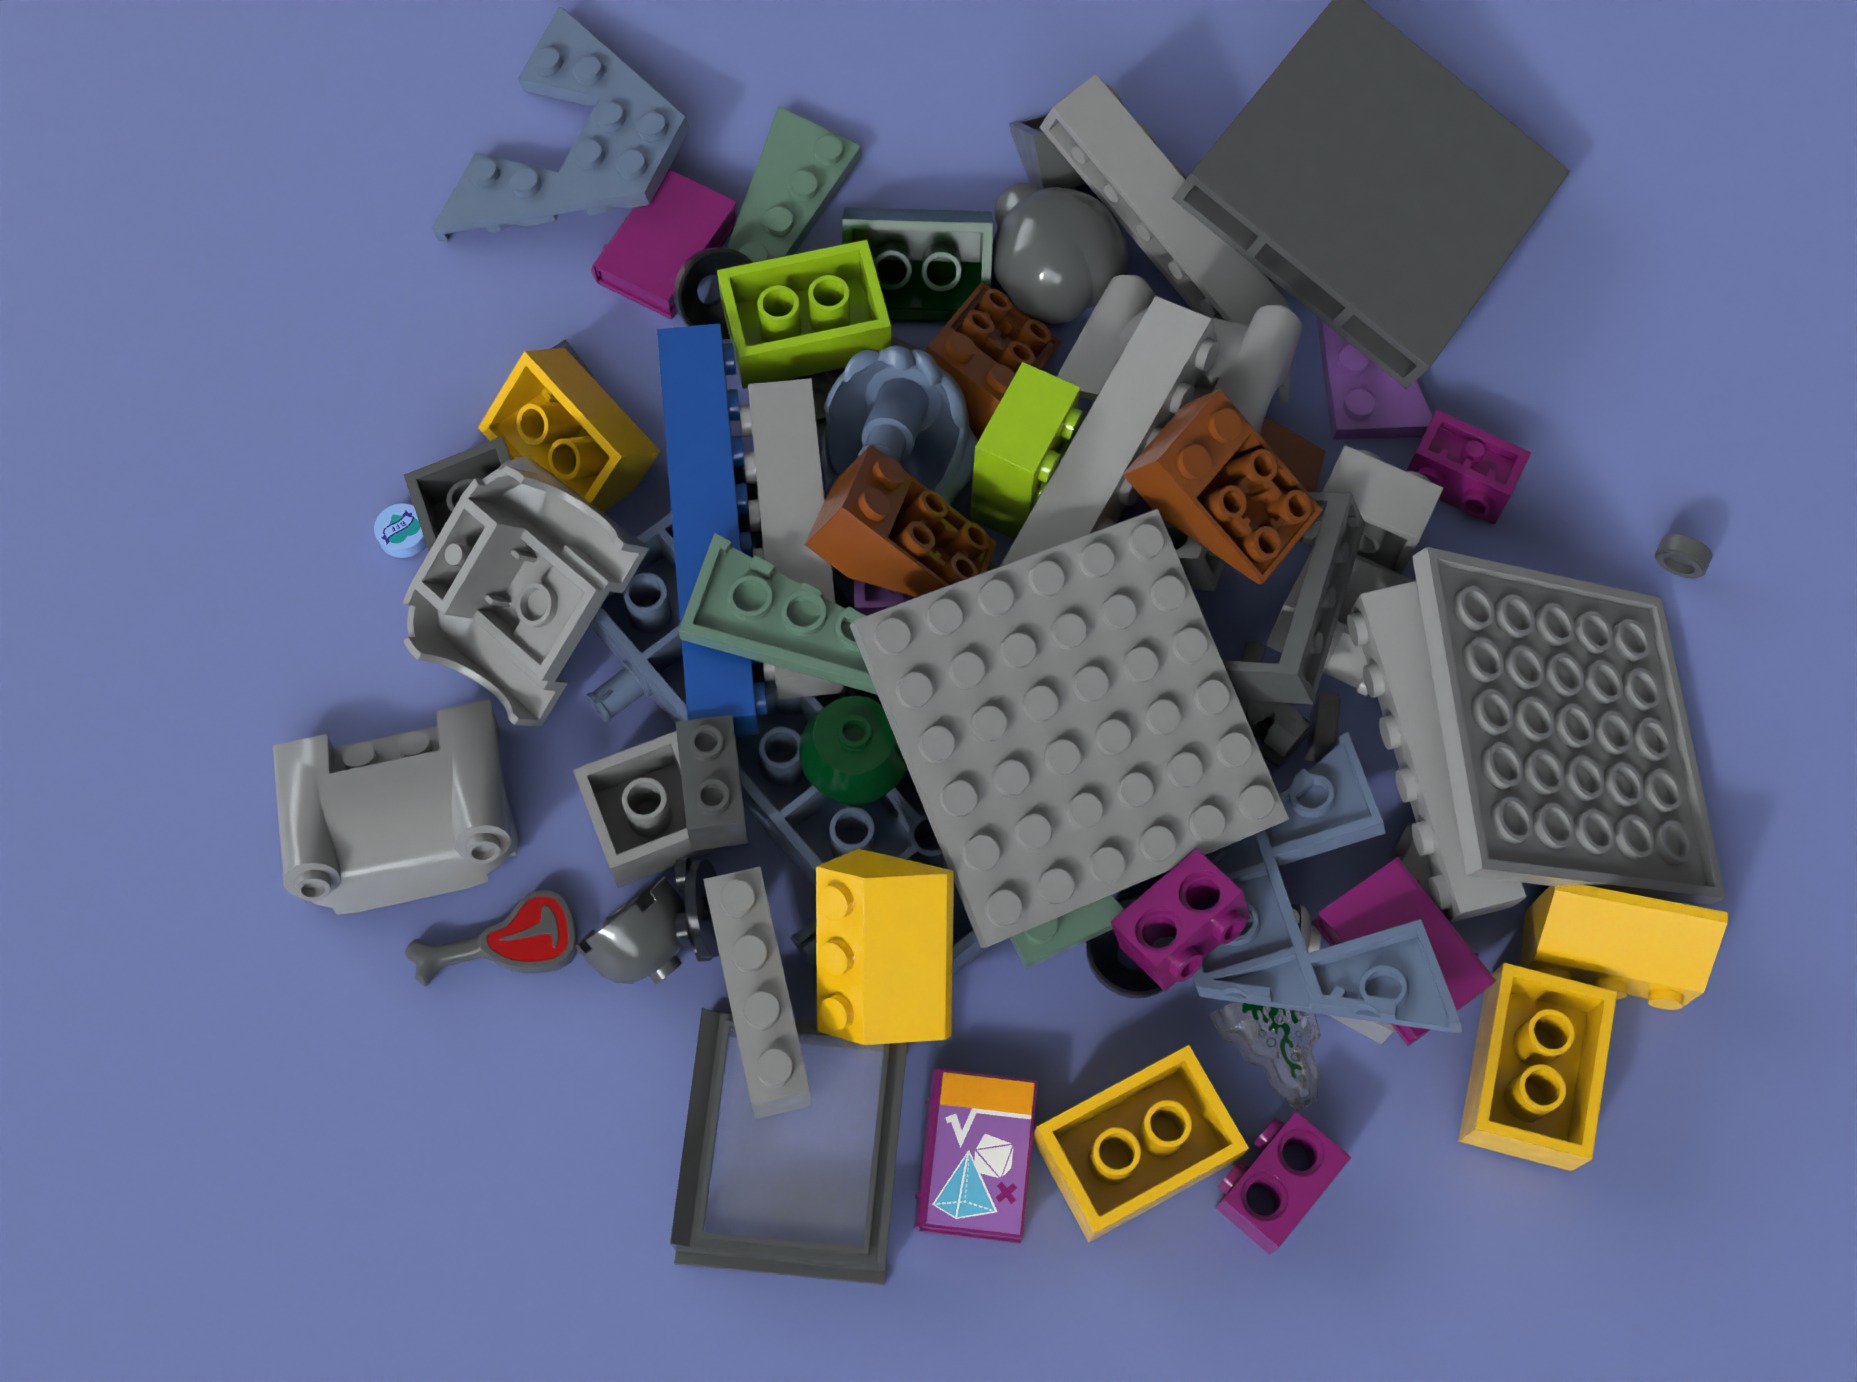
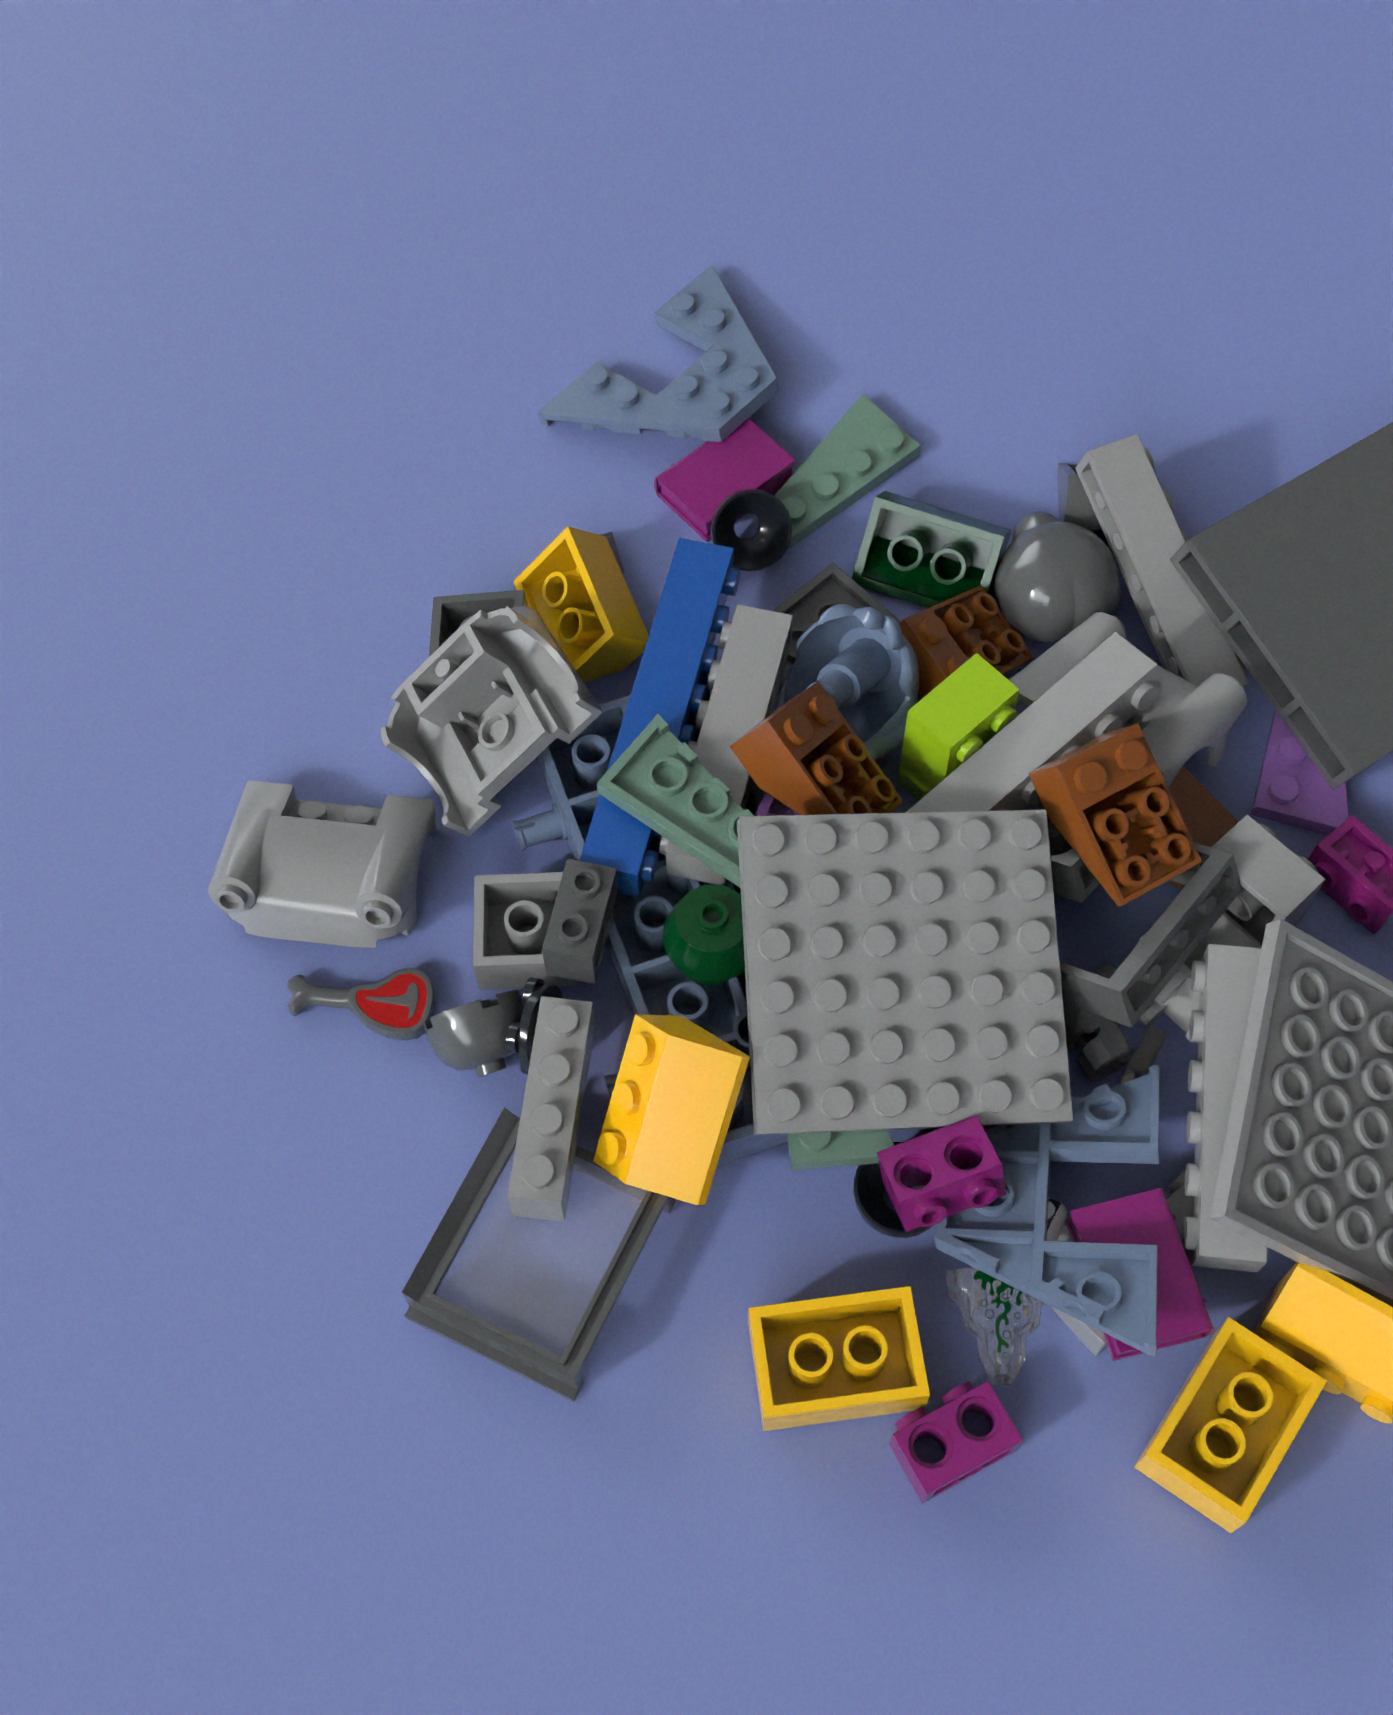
camera: 25 degrees right, 5 degrees down
light blue tile [374,503,426,558] -> none
lime brick [717,240,891,389] -> none
piece [914,1069,1038,1244] -> none

